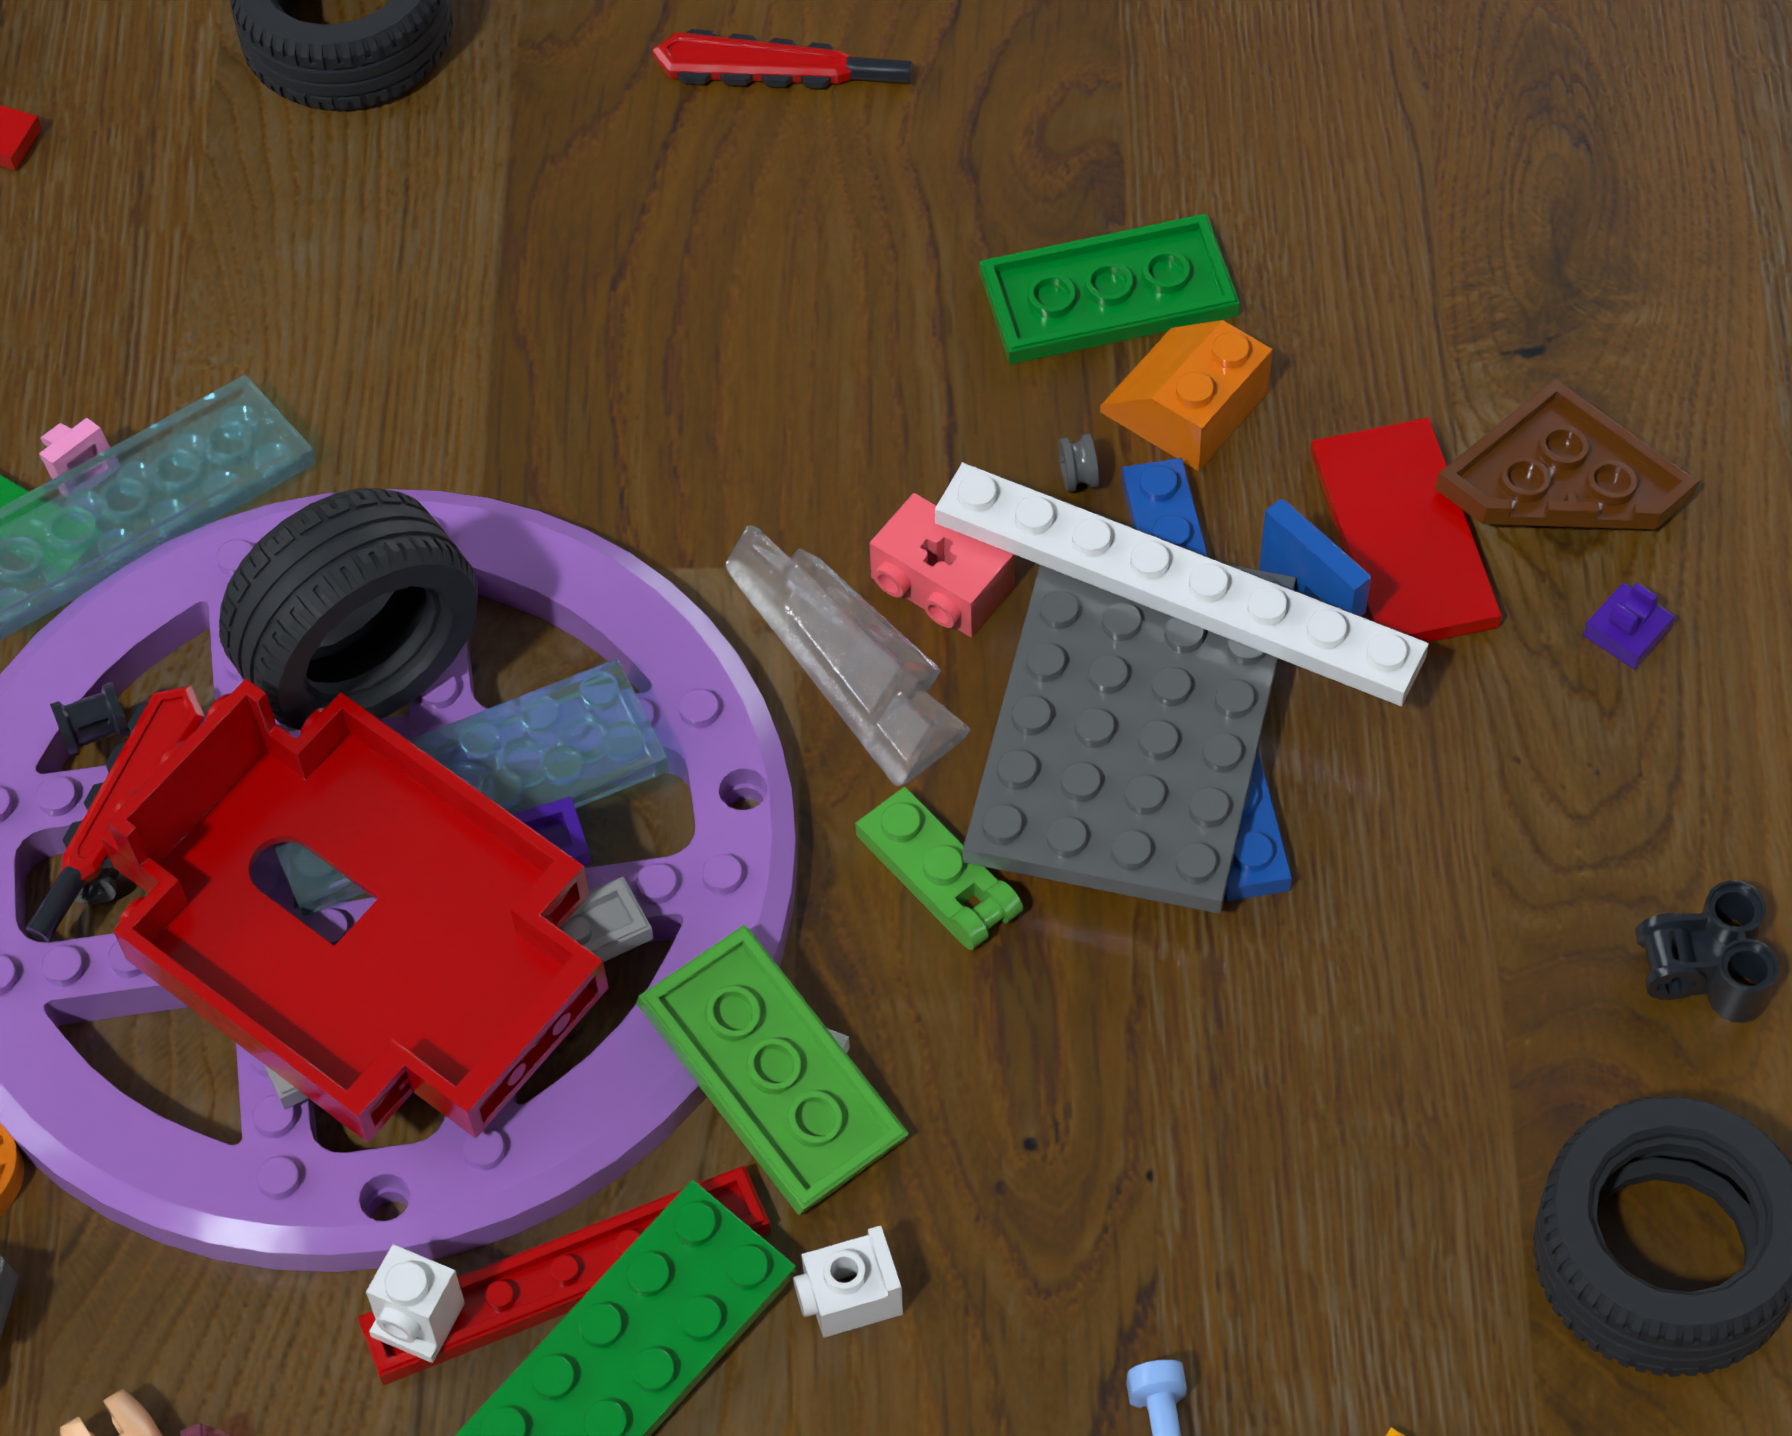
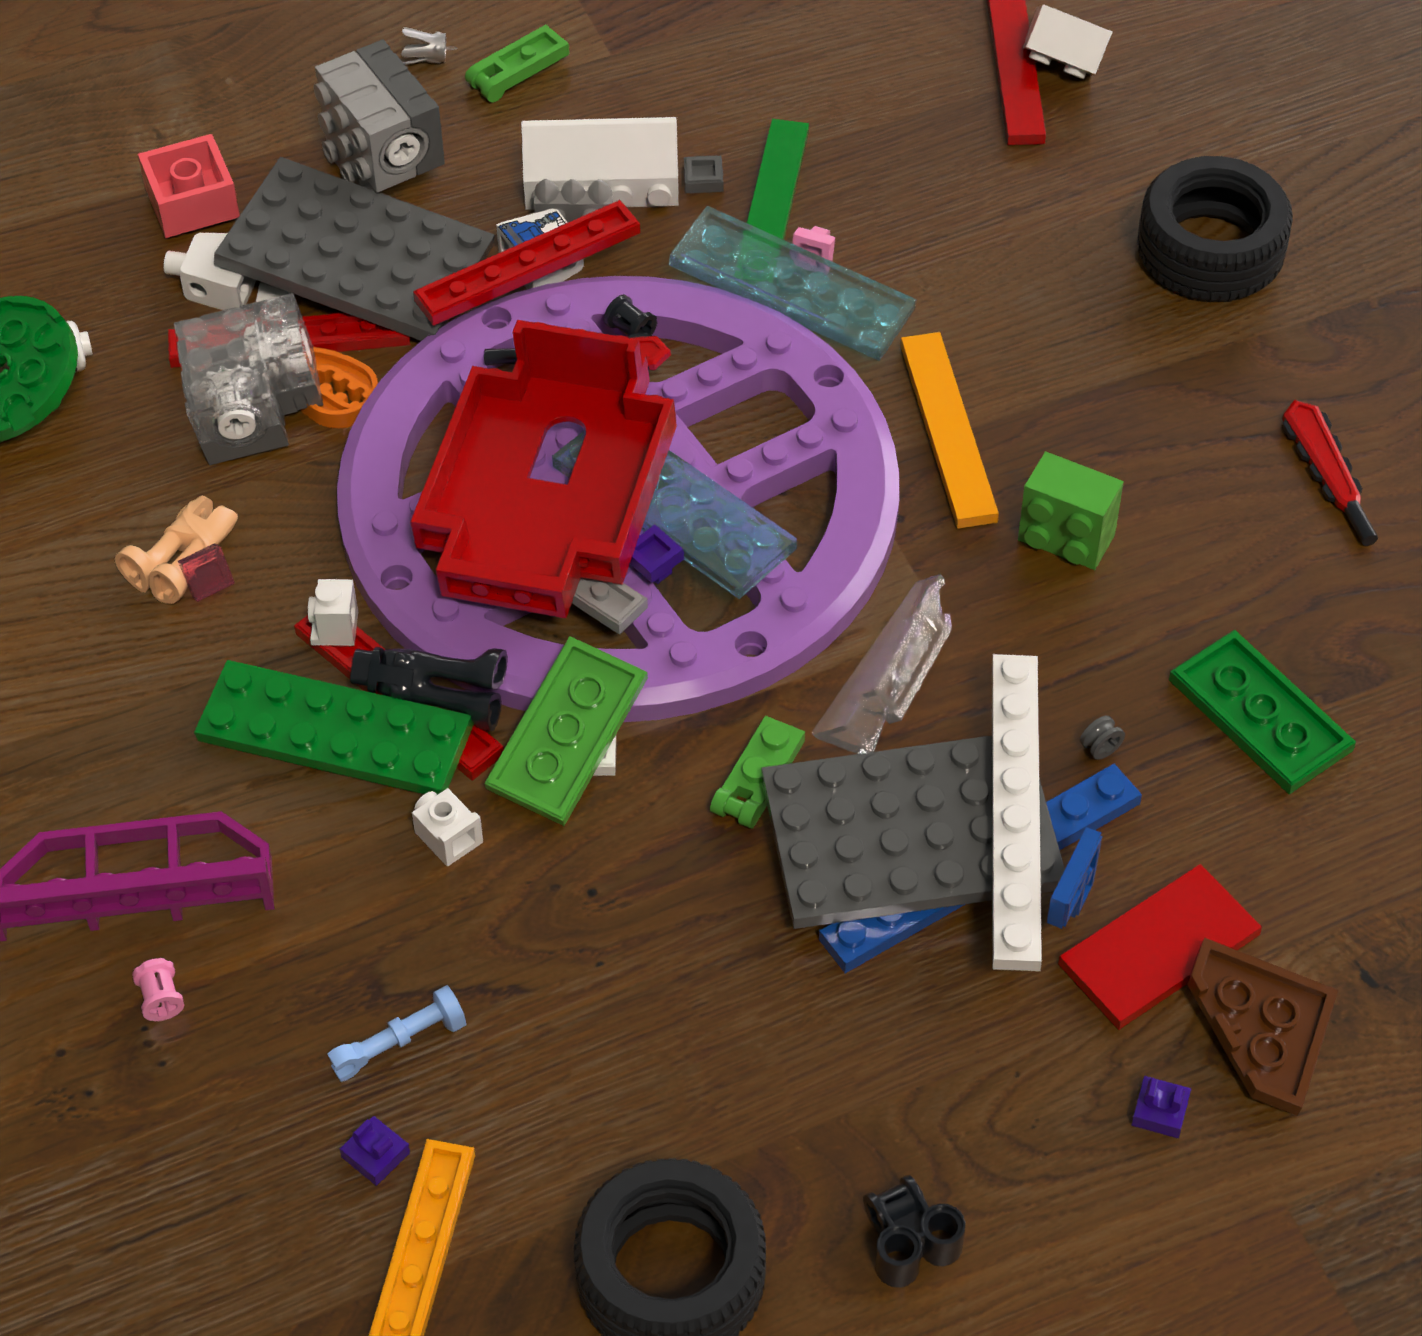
camera: 65 degrees right, 5 degrees down
black tyre [219,488,478,731] -> none
coral brick [869,493,1015,638] -> none
orange slope [1100,320,1273,472] -> none
none -> black piece [350,647,508,732]
none -> light orange tile [900,332,999,529]
none -> bright green brick [1018,451,1124,570]

